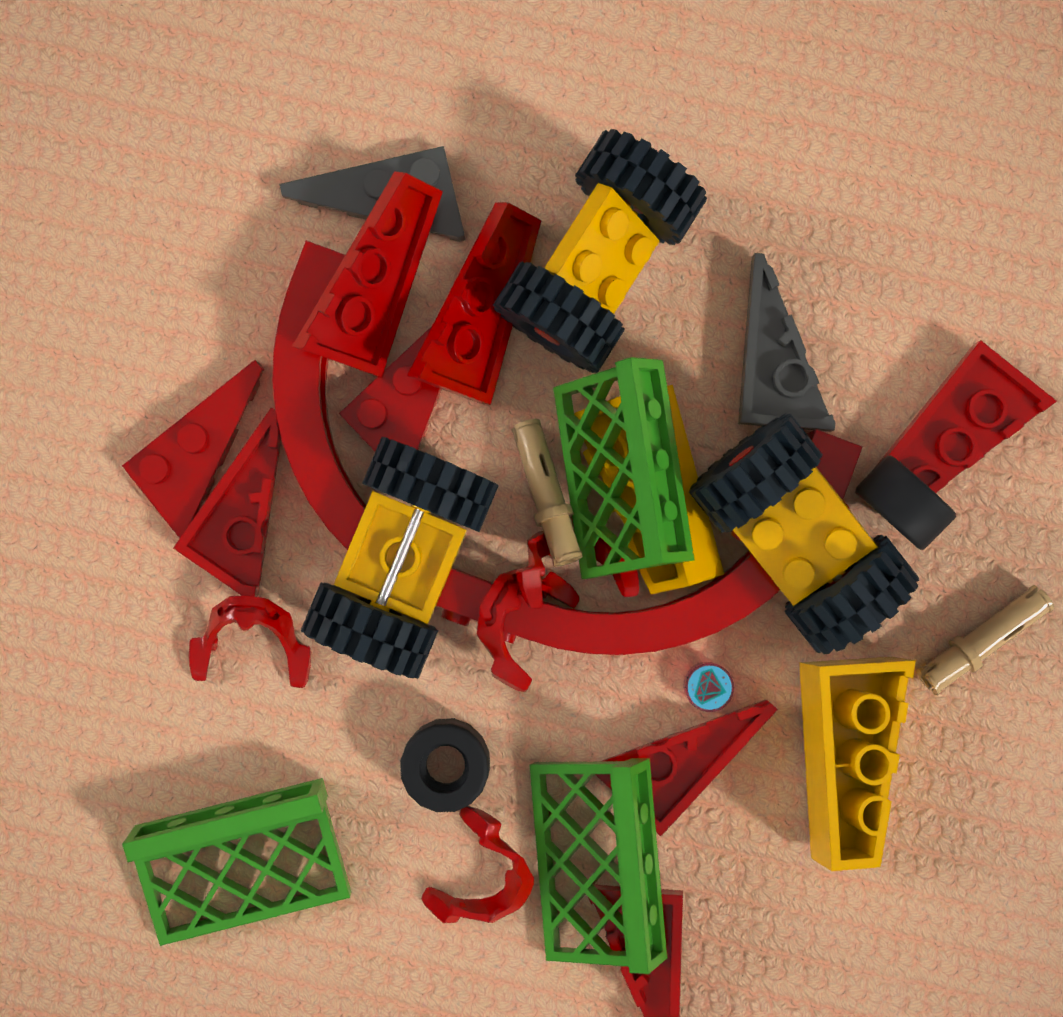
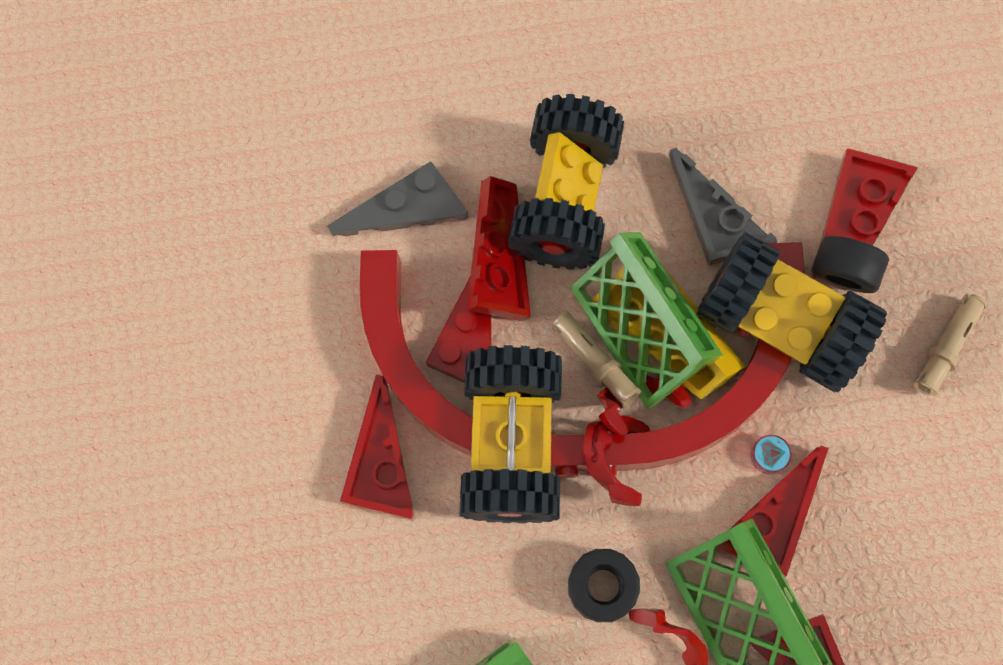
camera: 15 degrees left, 15 degrees down
red wing [122,360,264,538] -> none
red helmet [189,596,312,688] -> none
red wing [292,171,443,377] -> none
yellow wedge [799,657,916,871] -> none

